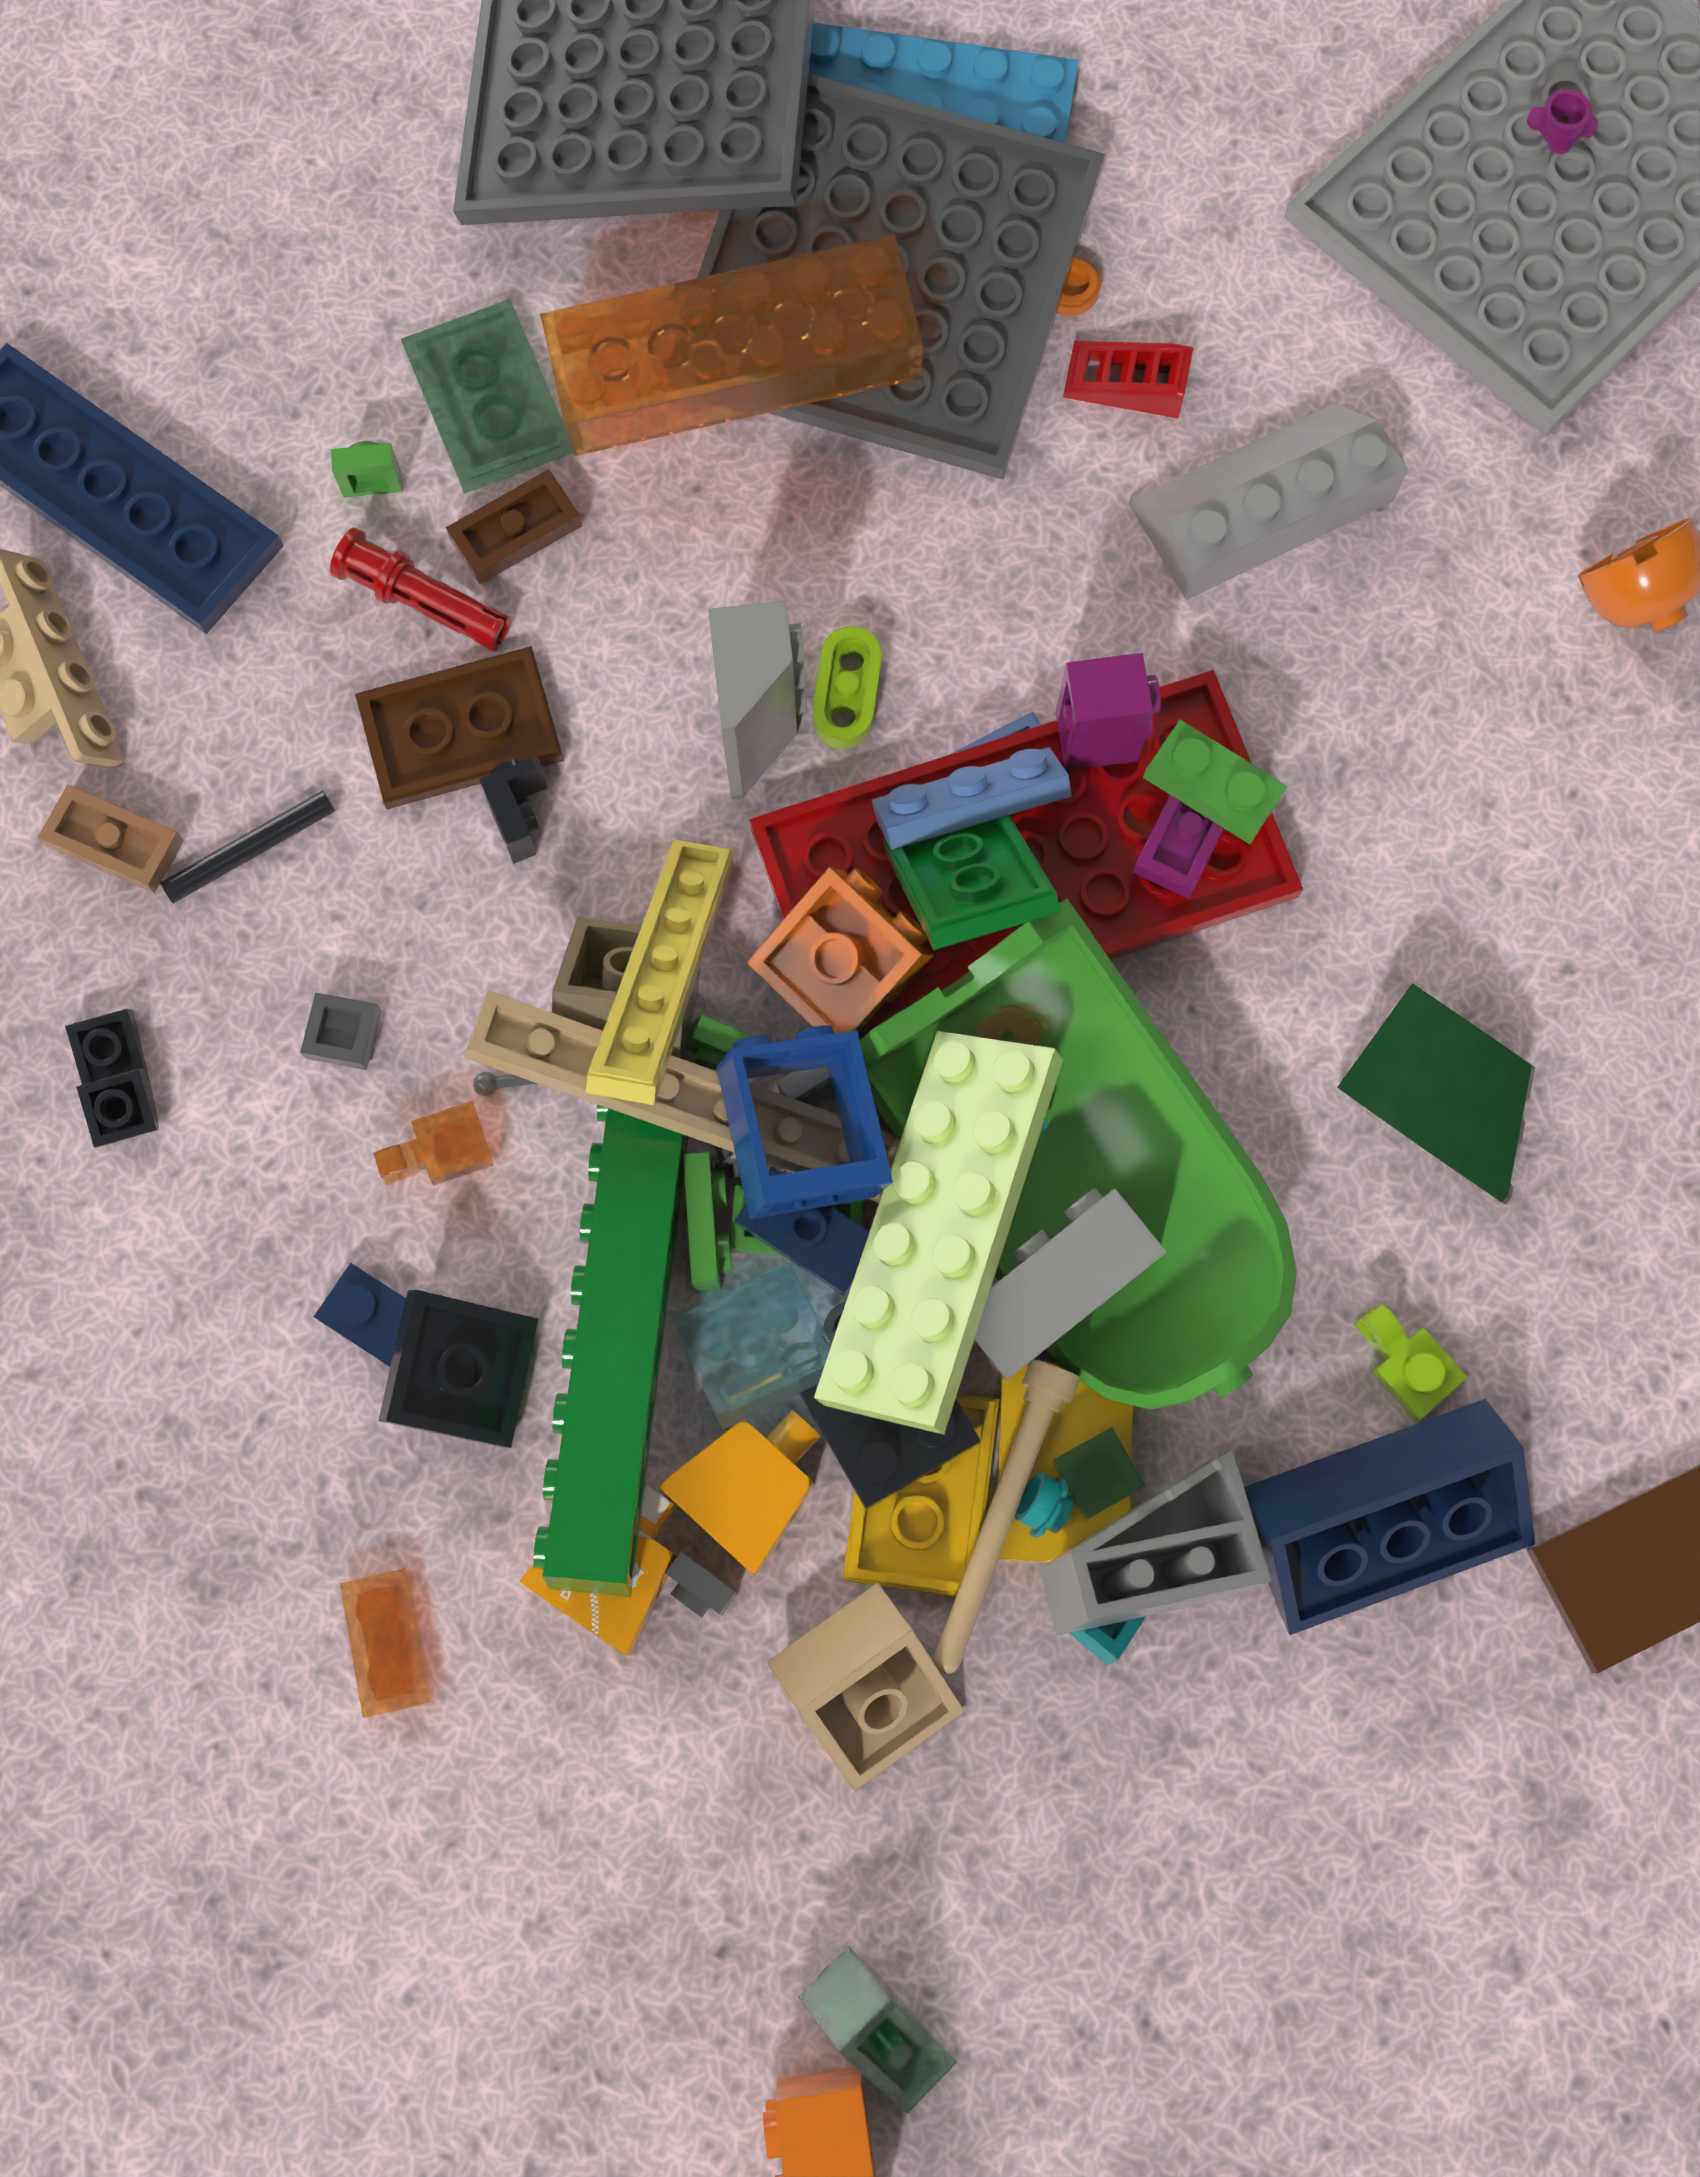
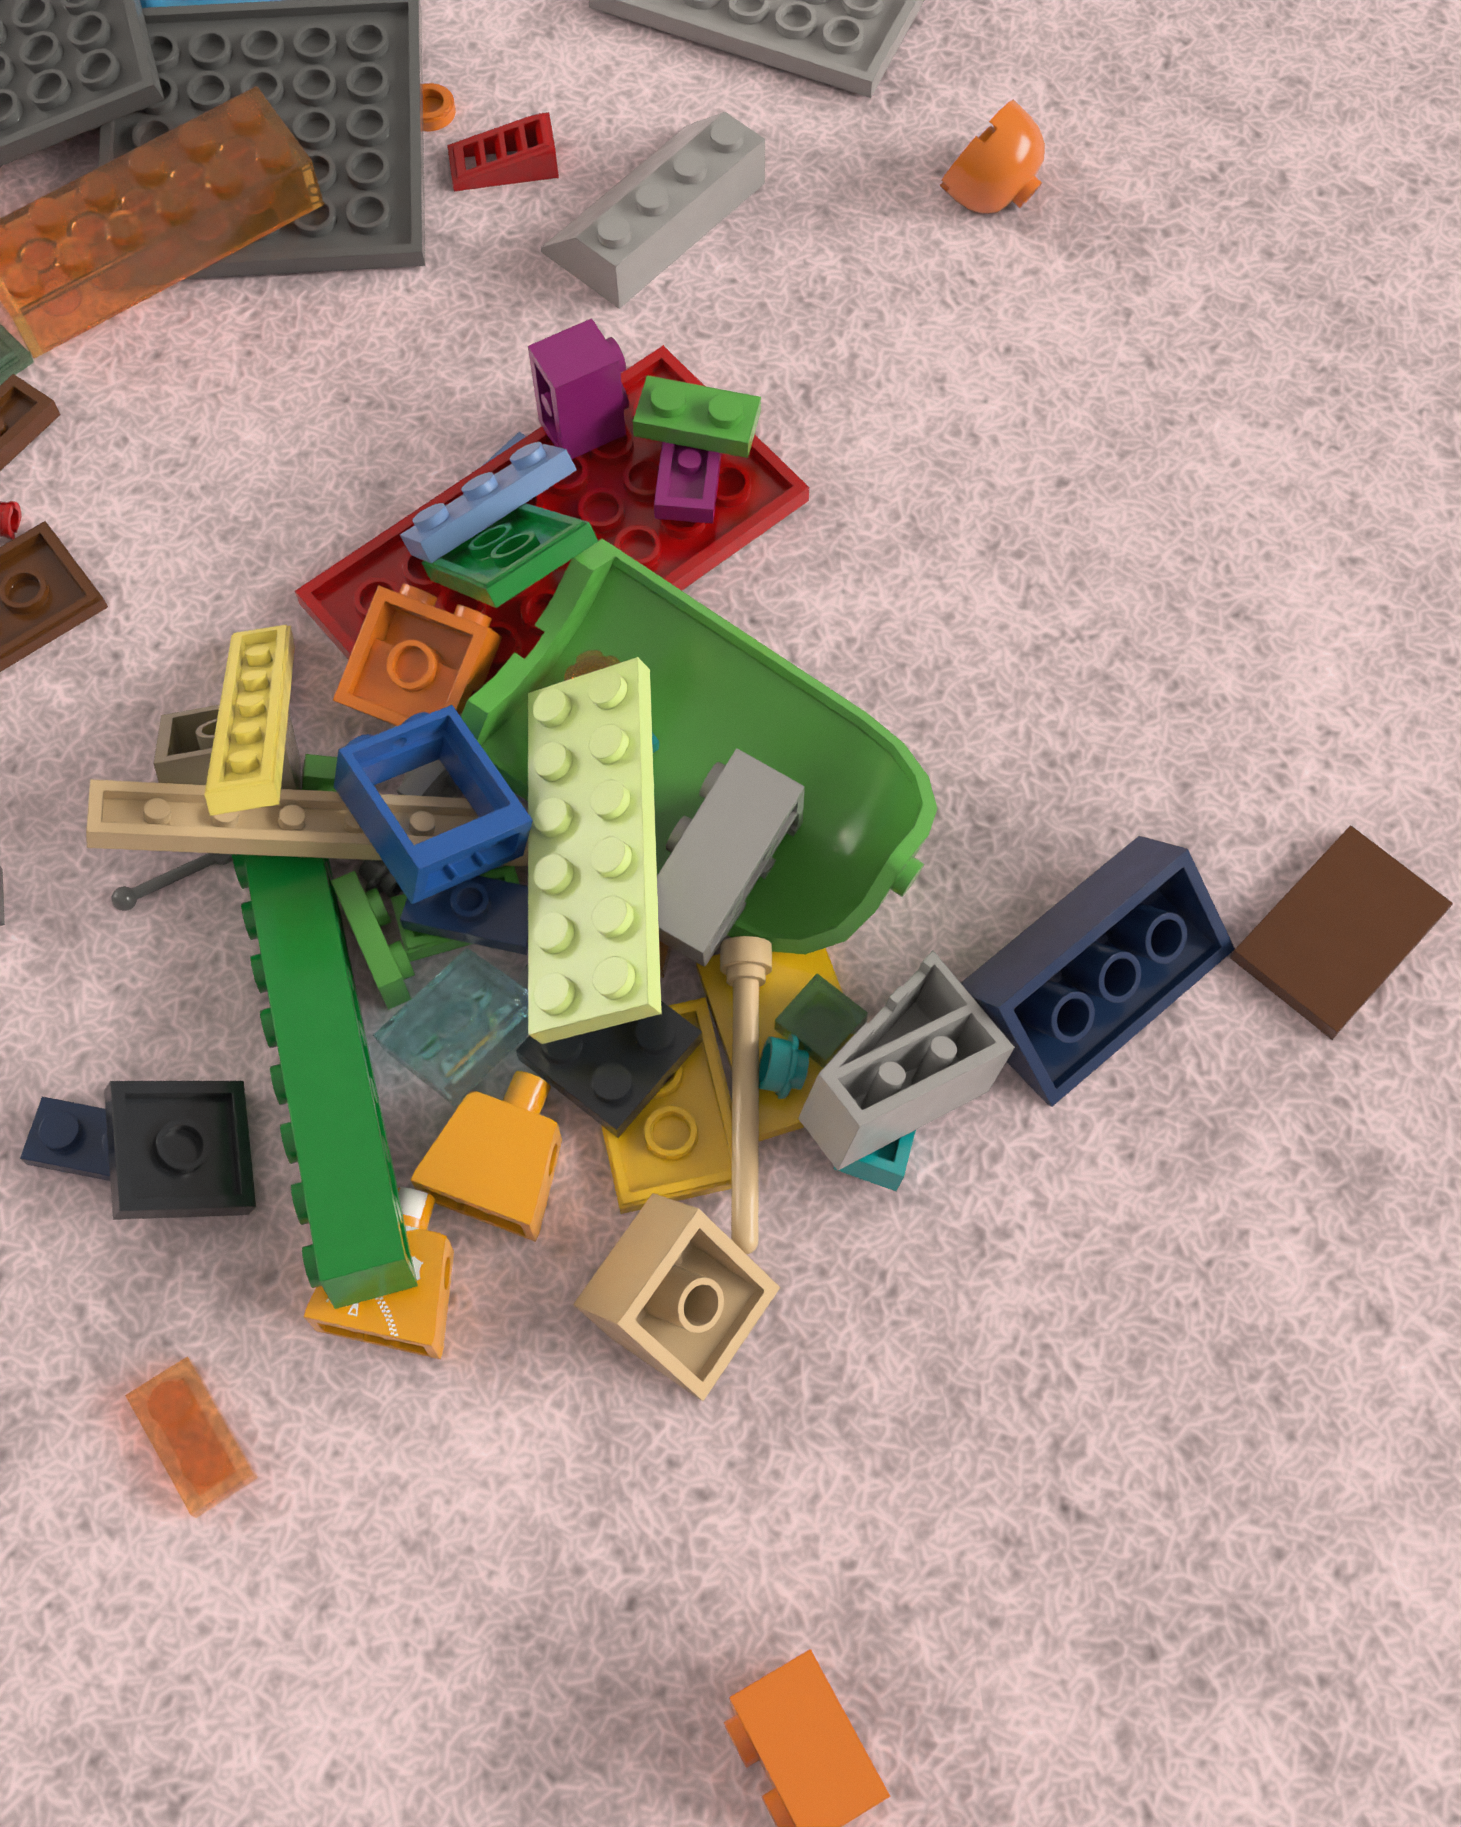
camera: 20 degrees left, 10 degrees down
clear orange plate [373,1101,494,1186] -> none
black bracket [479,758,548,864] -> none
dark grey plate [665,1551,738,1618] -> none
light grey slope [708,600,807,799] -> none
clear green slope [798,1946,957,2114] -> none
lime plate [812,626,882,749] -> none
dark green slope [1337,983,1535,1205] -> none
lime plate [1353,1303,1468,1421] -> none

